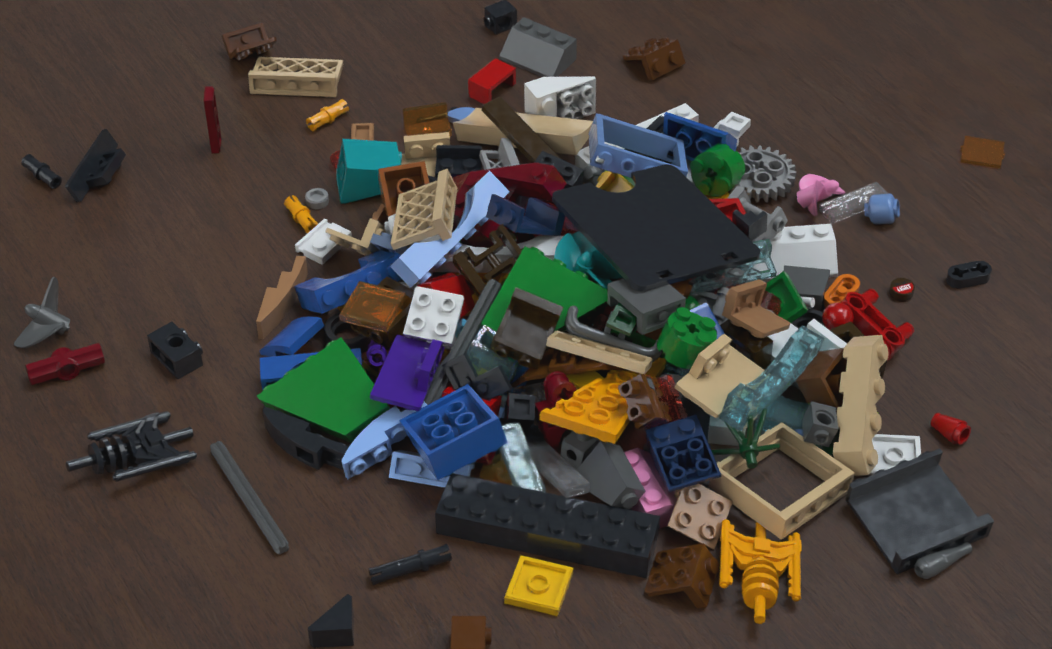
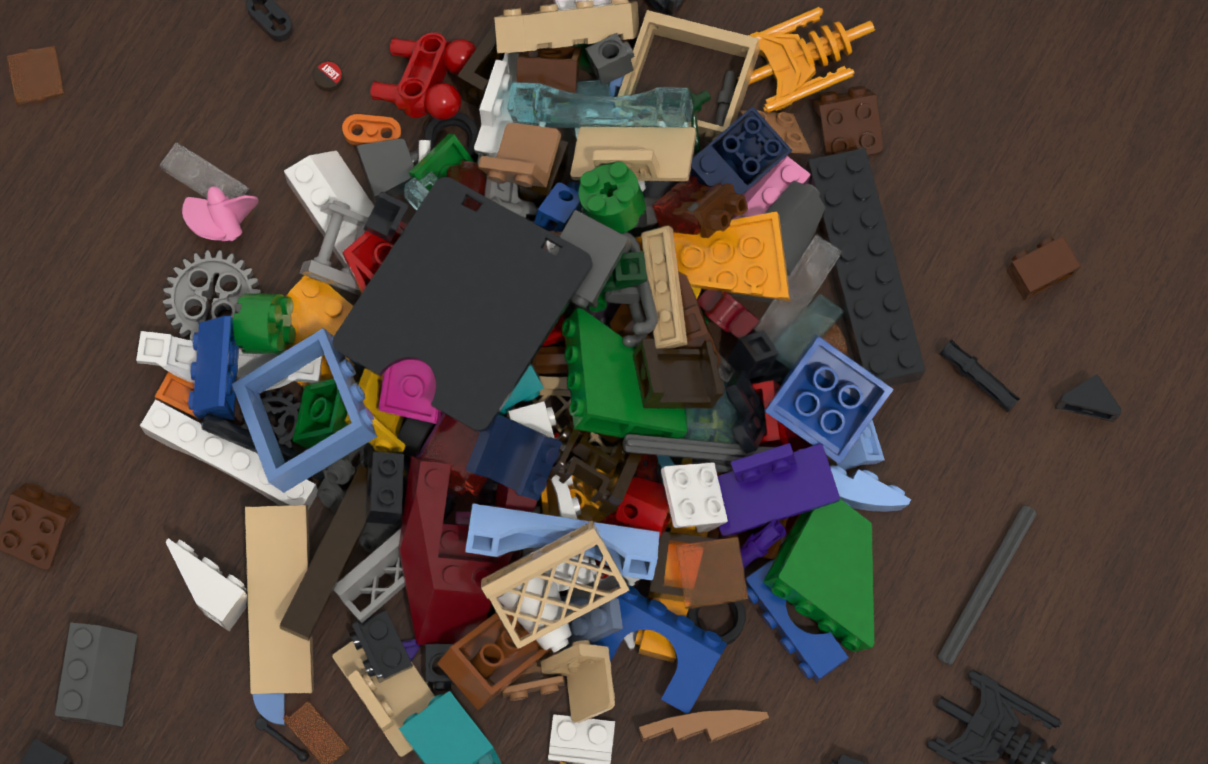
camera: 125 degrees left, 30 degrees up
blue slope [259,316,324,357] -> none
black slope [262,407,349,470] -> none
red panel [468,58,516,104] -> none
yellow tile [504,555,573,616] -> none
teal piece [554,233,612,289] -> none
medium blue head [864,193,900,225] -> none

